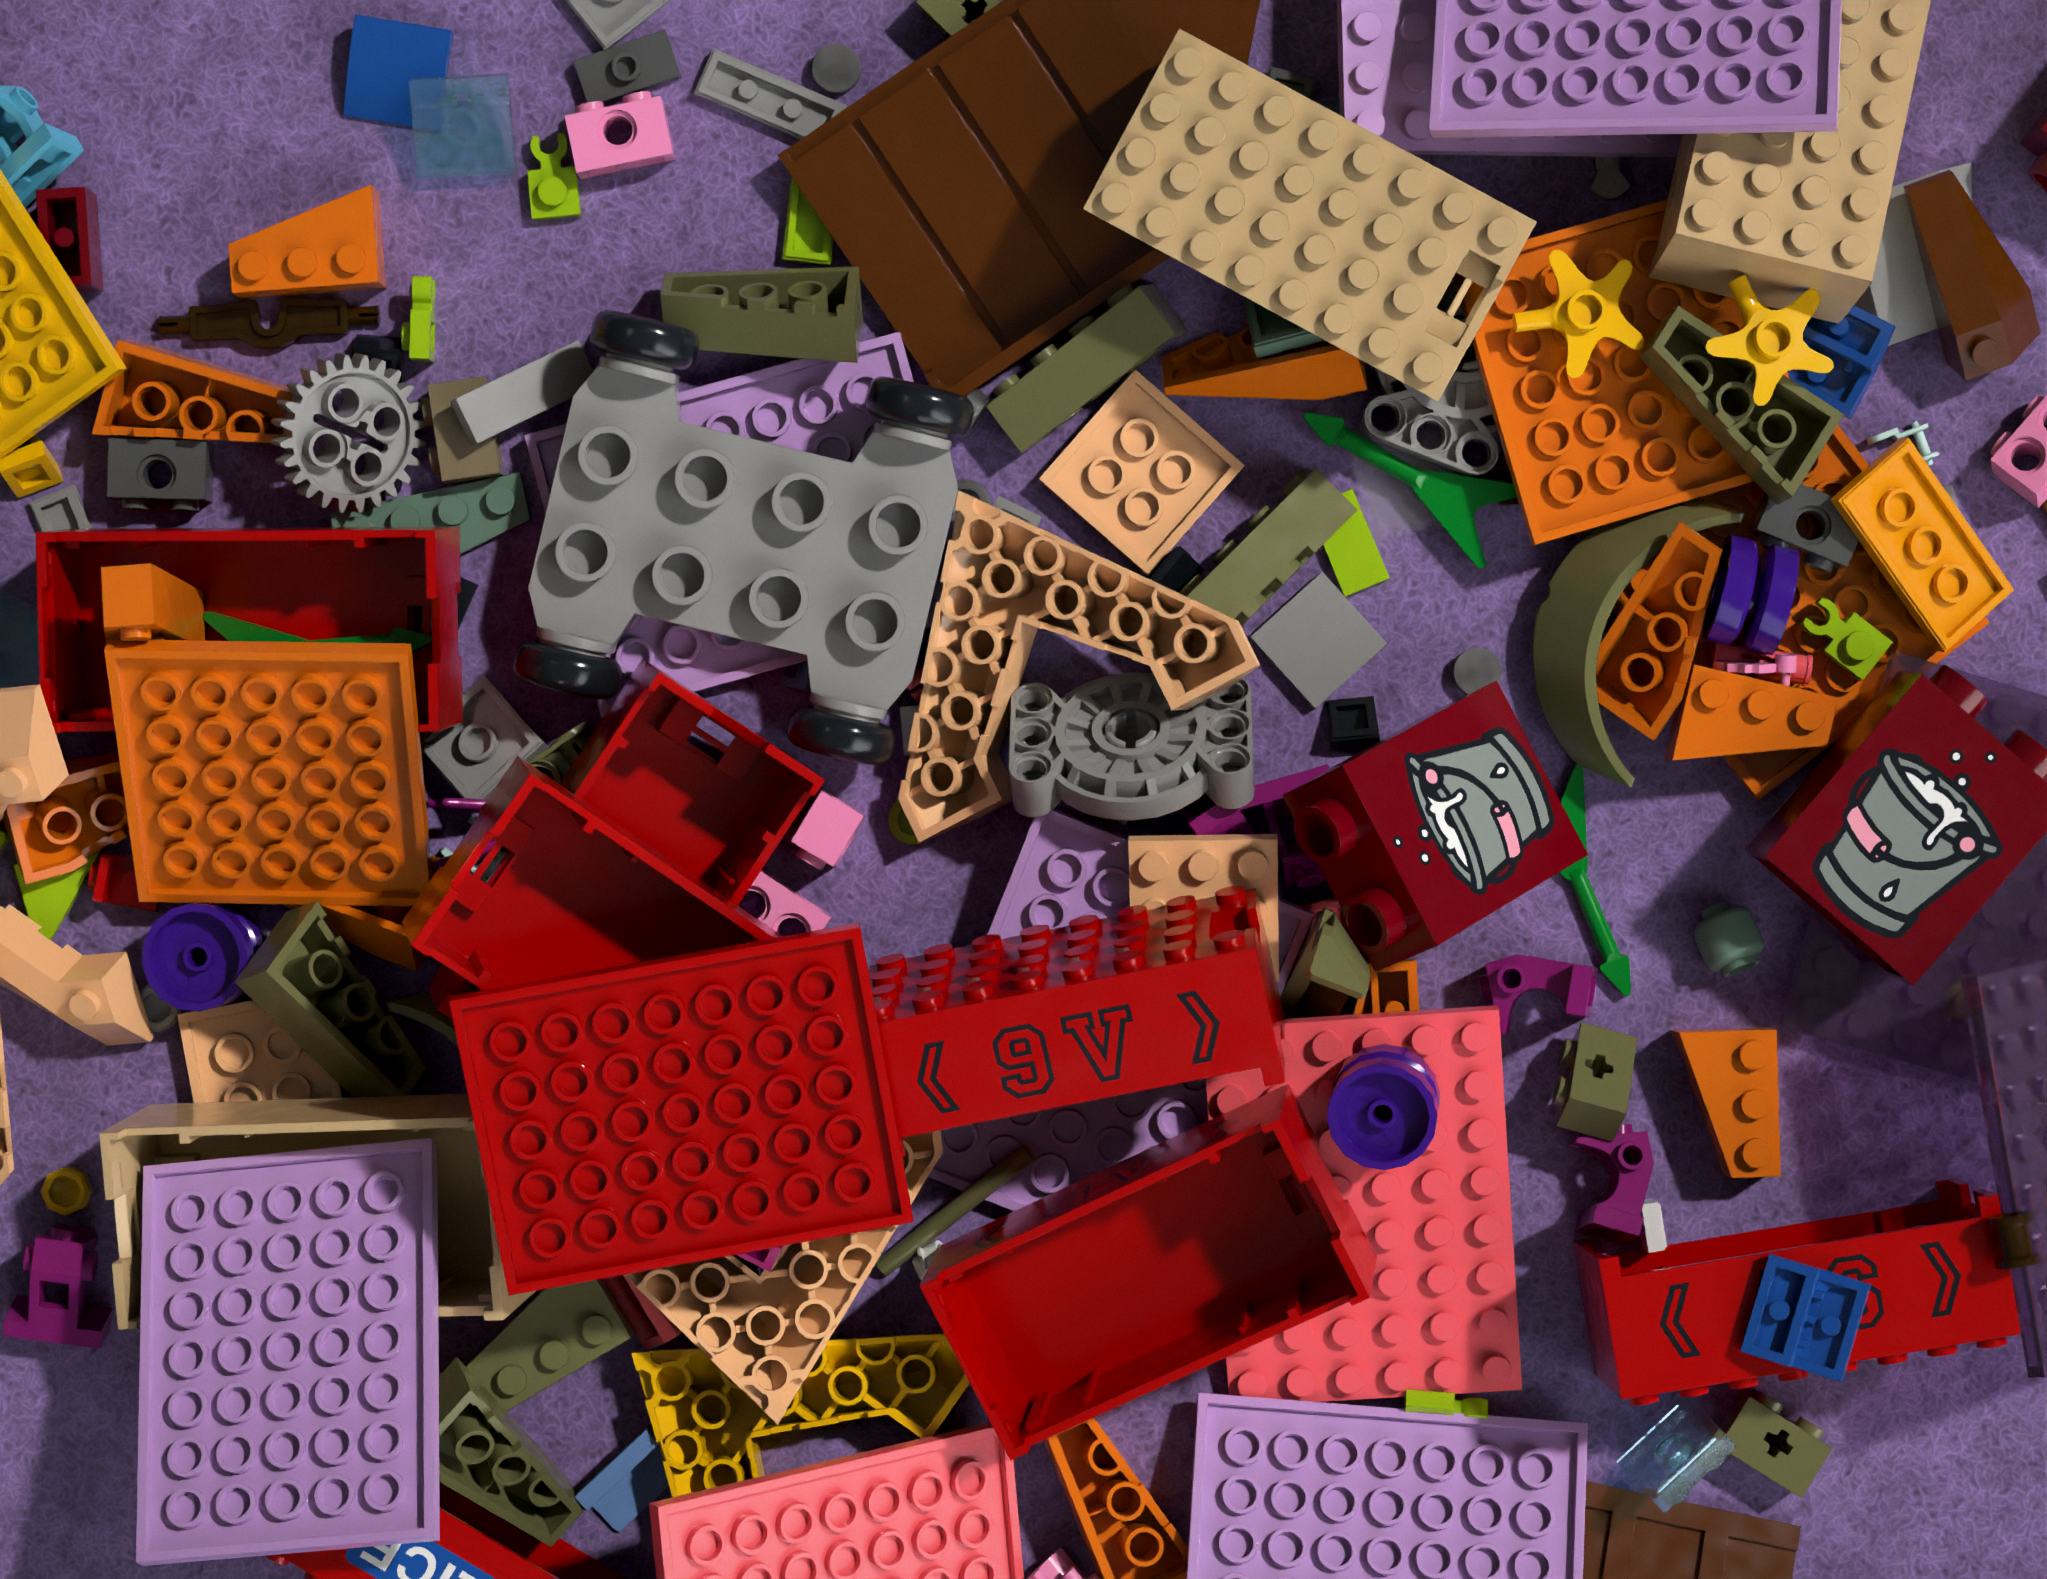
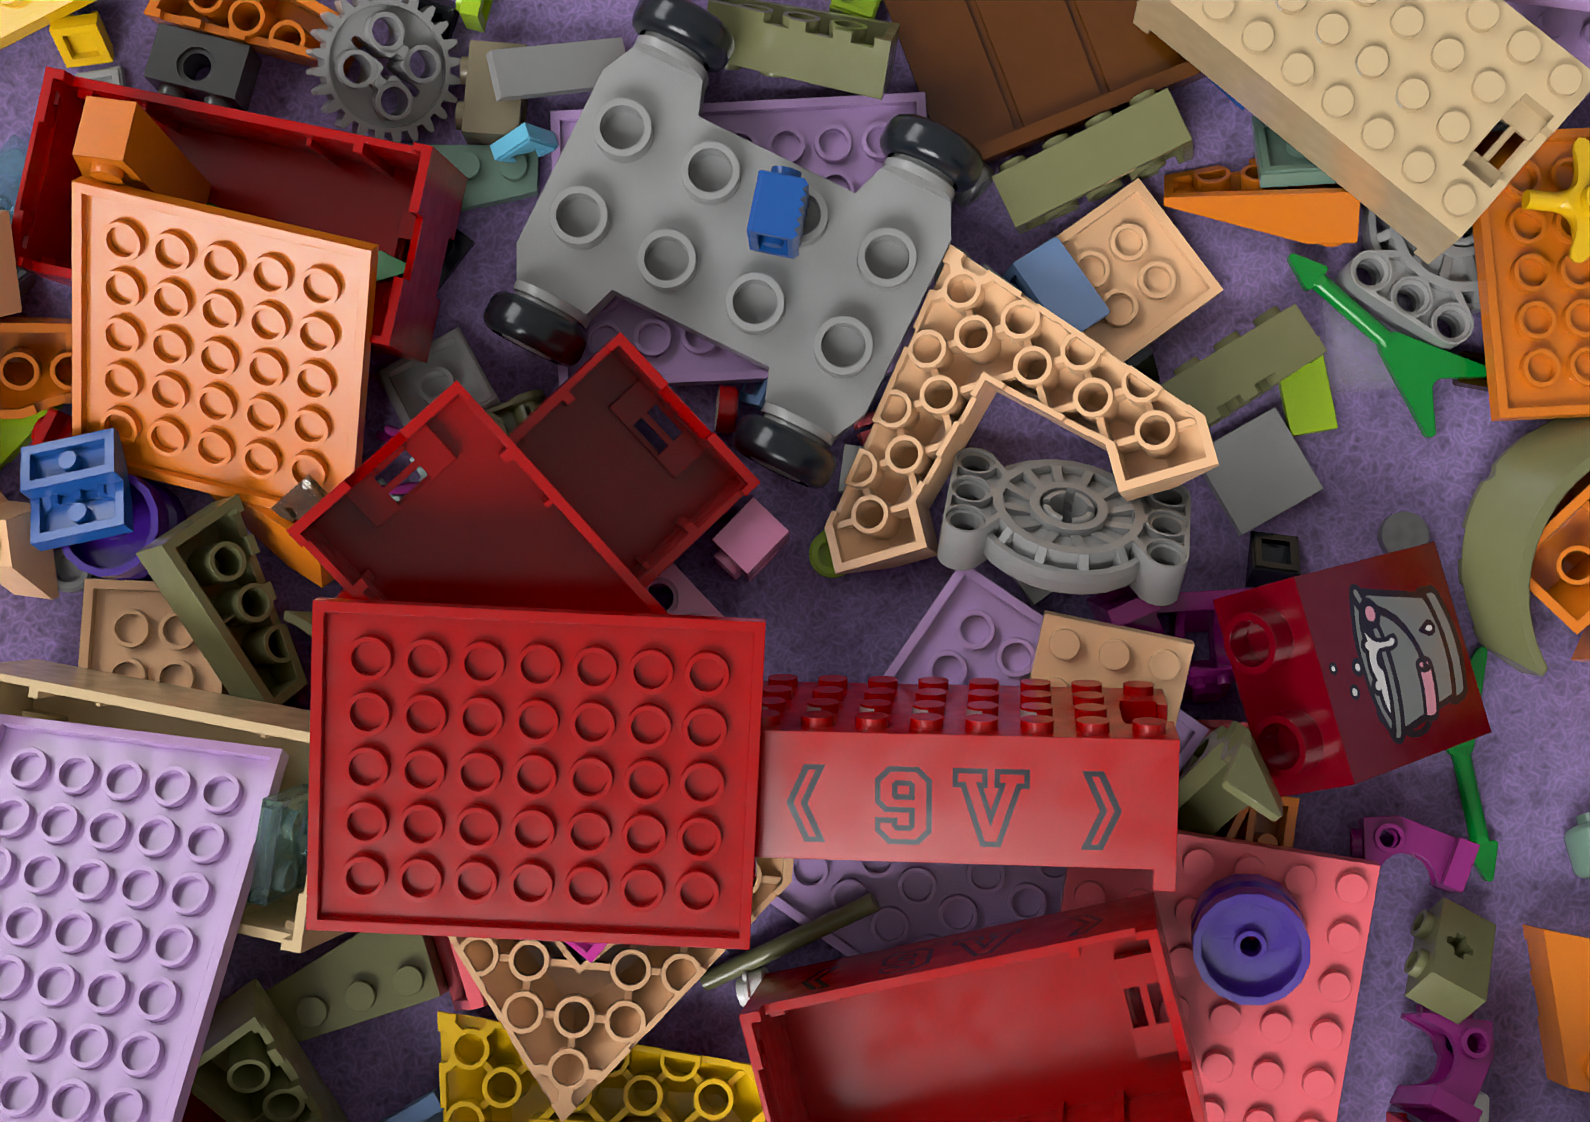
camera: 10 degrees right, 5 degrees down
none -> blue slope [20,428,134,551]
none -> clear light blue hinge [247,784,309,906]
none -> clear smoke tile [271,474,328,522]
none -> medium azure tile [490,122,559,163]
none -> red tile [714,385,739,434]
none -> blue brick [746,166,809,259]
none -> medium blue panel [1002,237,1110,332]

